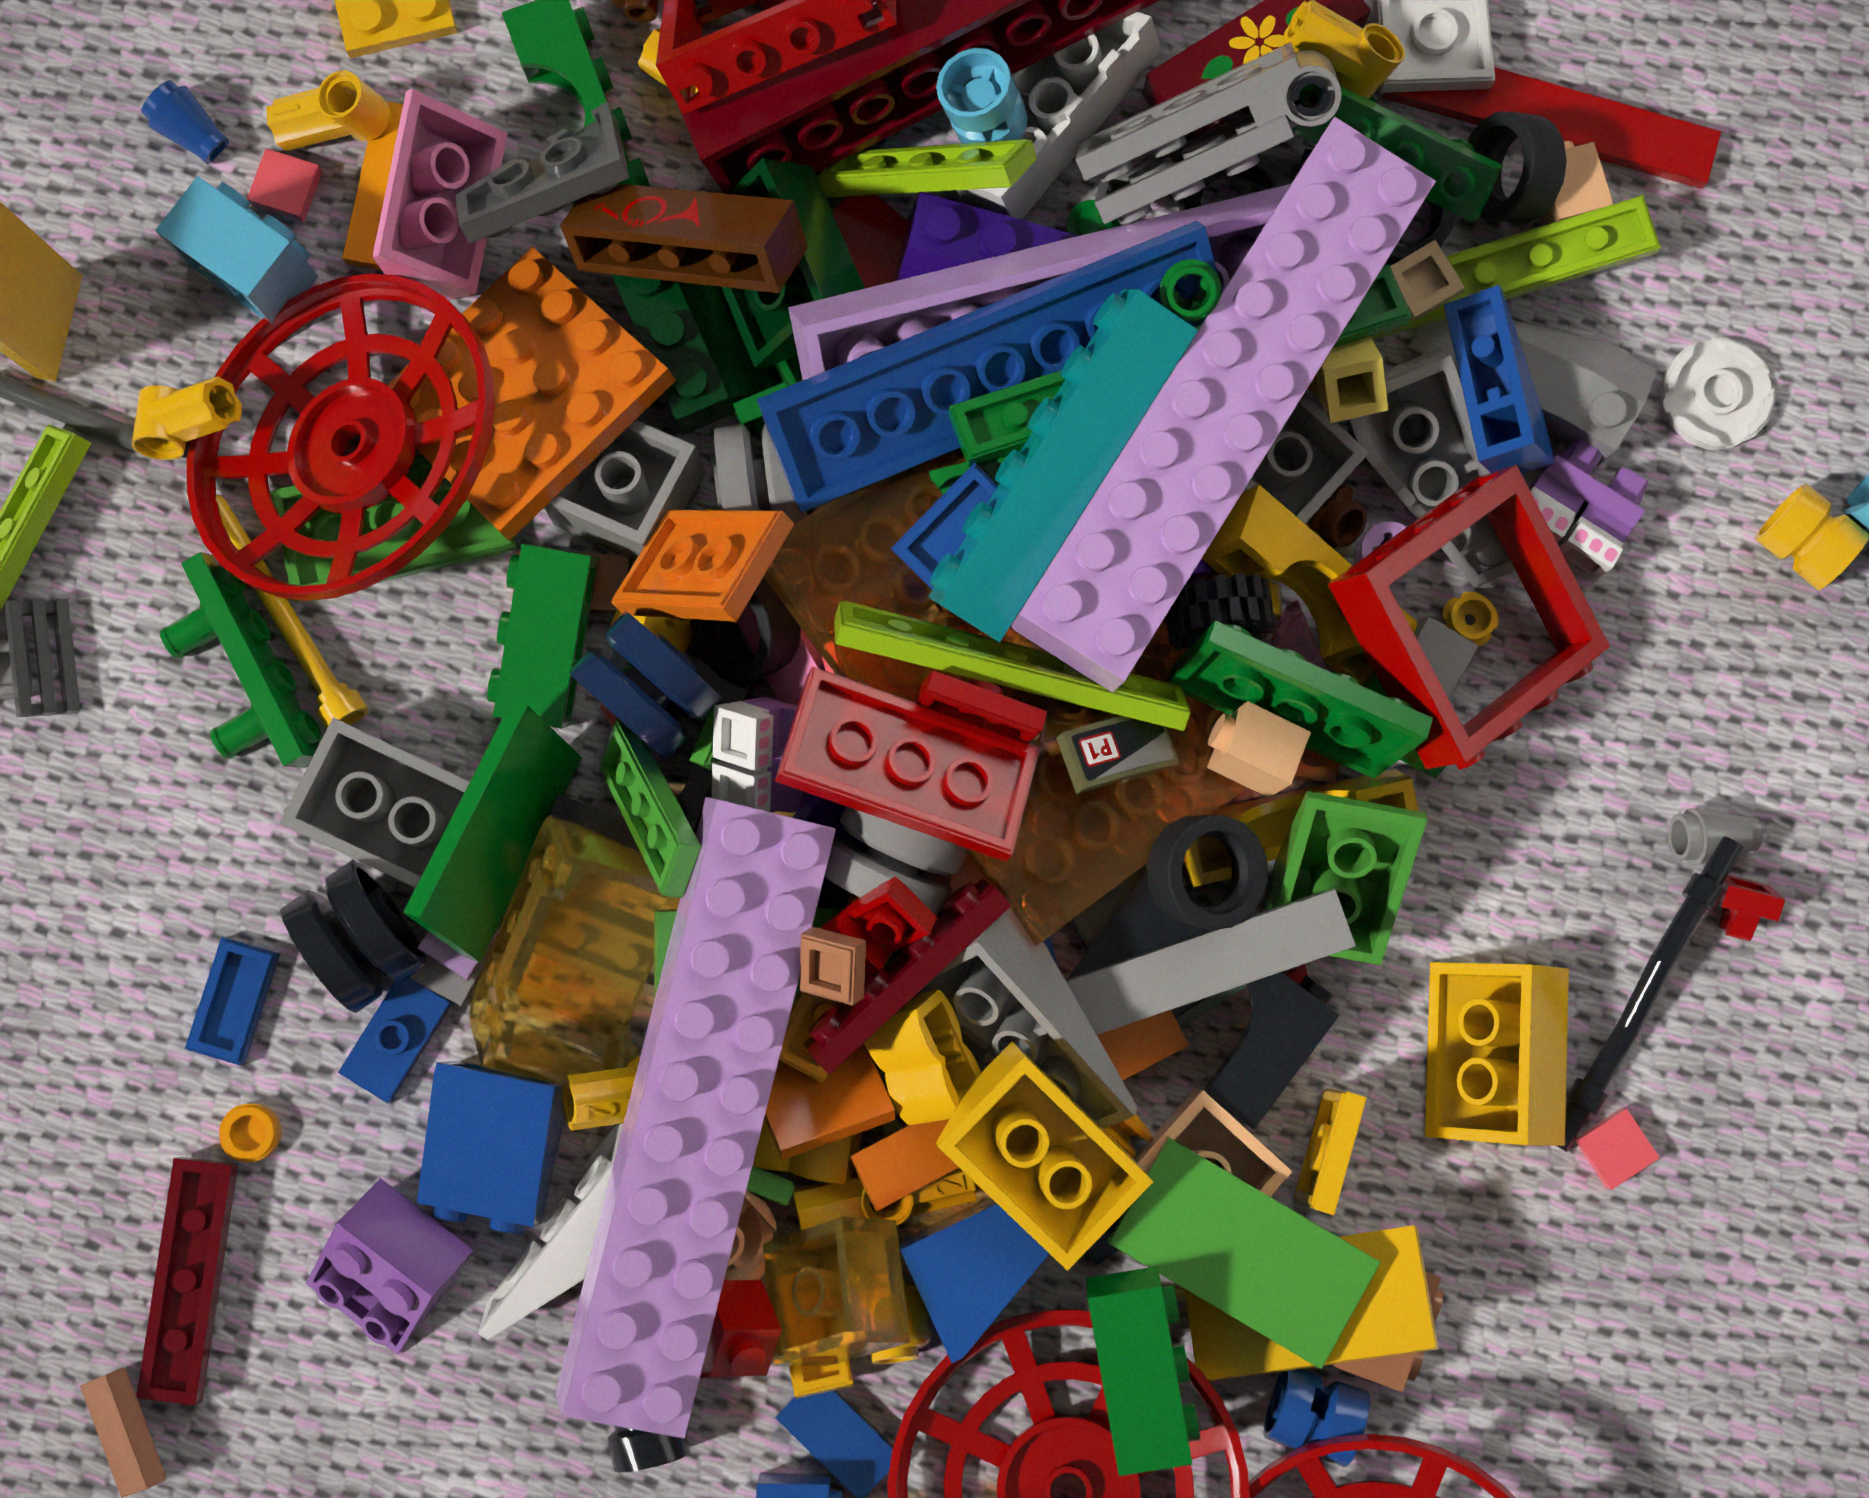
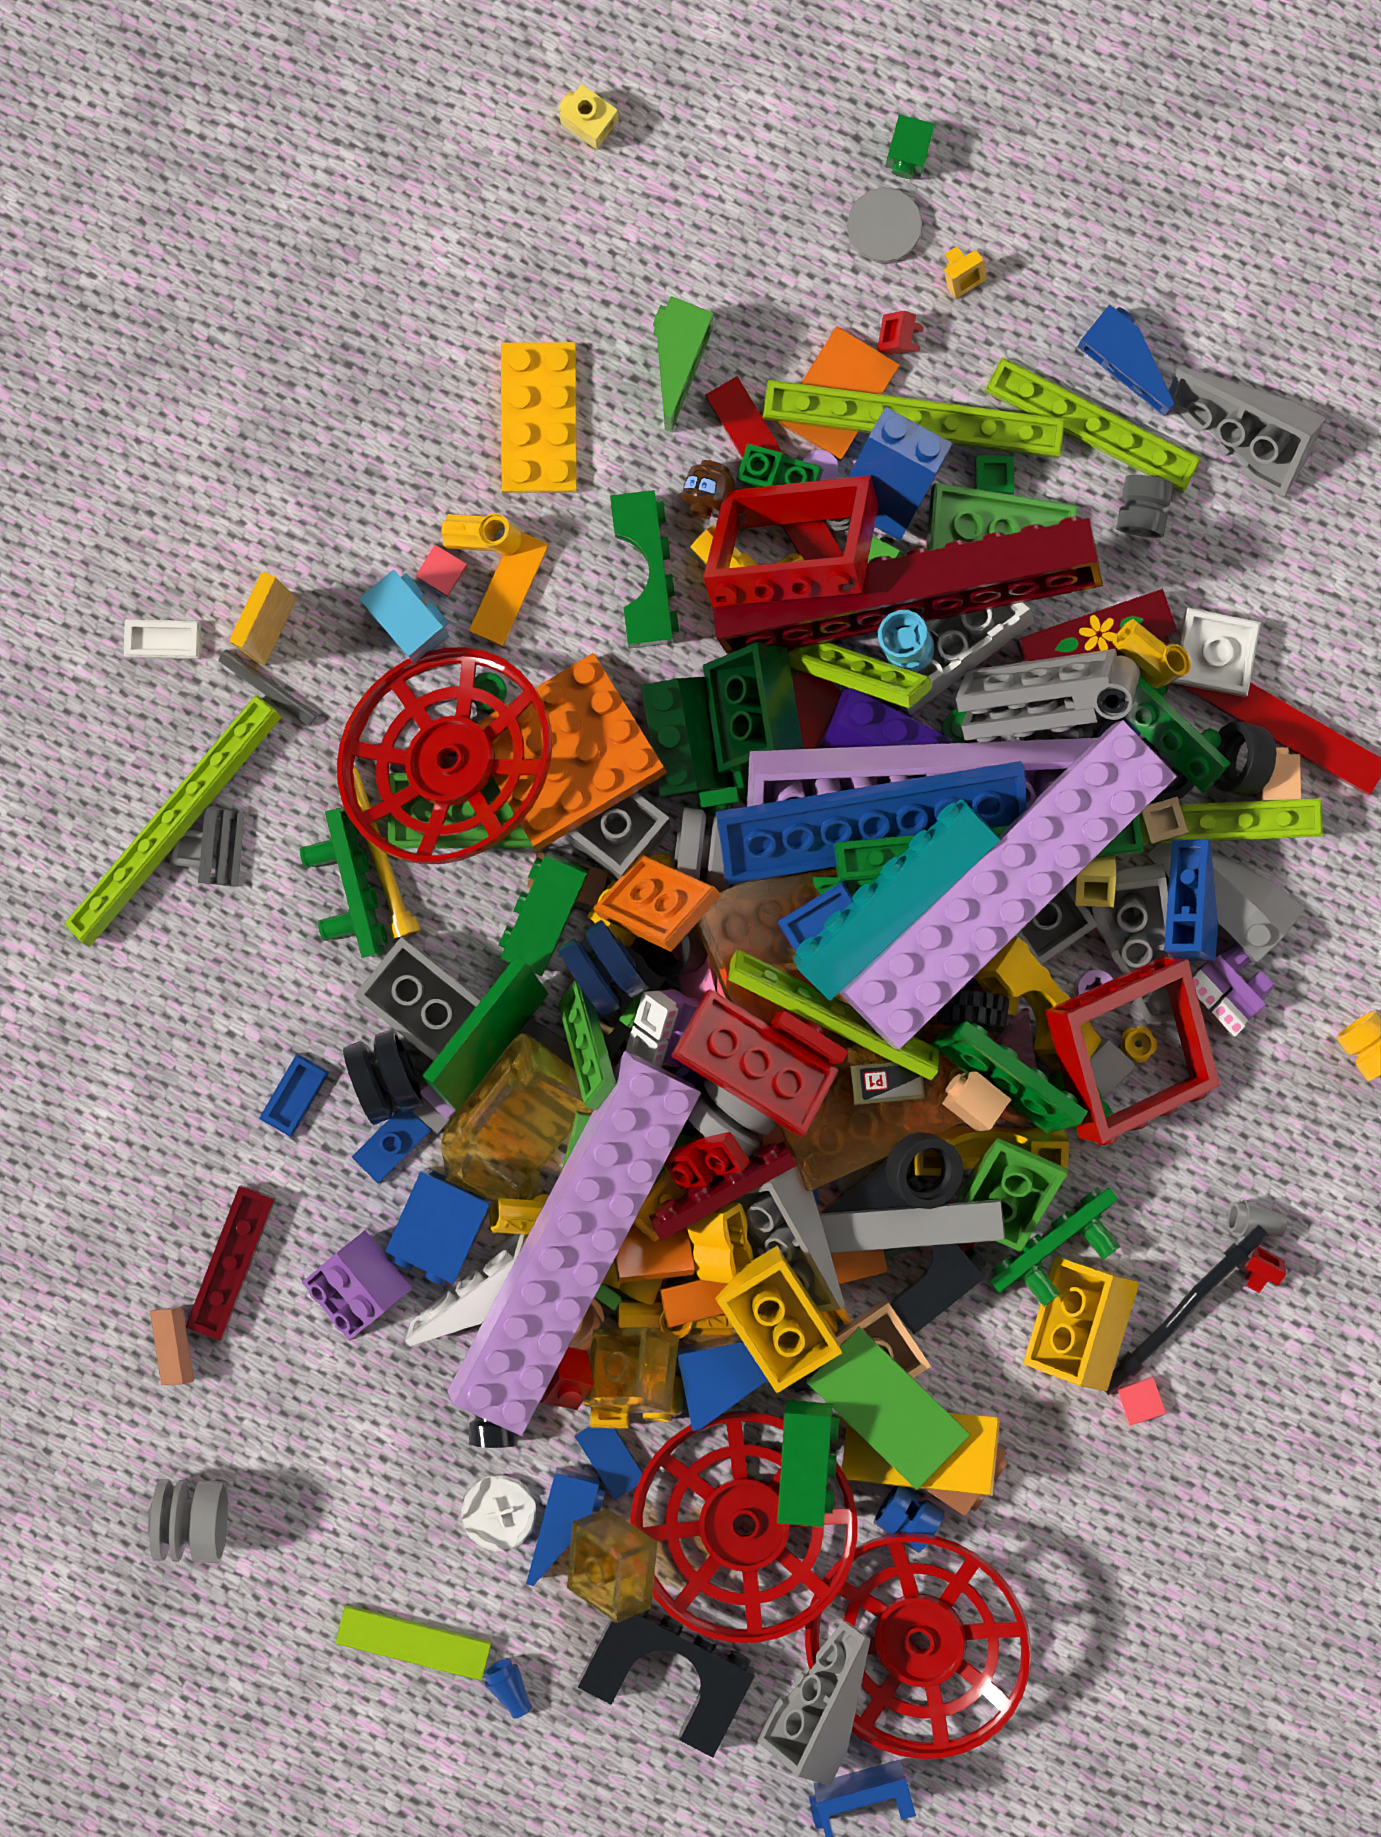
camera: 20 degrees right, 5 degrees up
yellow piece [131,376,242,460] -> none
blue cone [141,80,229,164] -> none
light orange tile [219,1103,282,1163] -> none
bright pink slope [373,89,508,300] -> none
dark grey wing [455,101,630,244] -> none
reddish brown brick [560,184,808,293] -> none
nougat tile [799,927,866,1006] -> none
green cone [1160,259,1221,321] -> none
yellow tile [1293,1088,1367,1215] -> none
reddish brown plate [1309,485,1367,549] -> none
white tile [1659,338,1776,450] -> none
none -> green tile [473,672,507,710]
none -> green plate [990,1187,1121,1307]

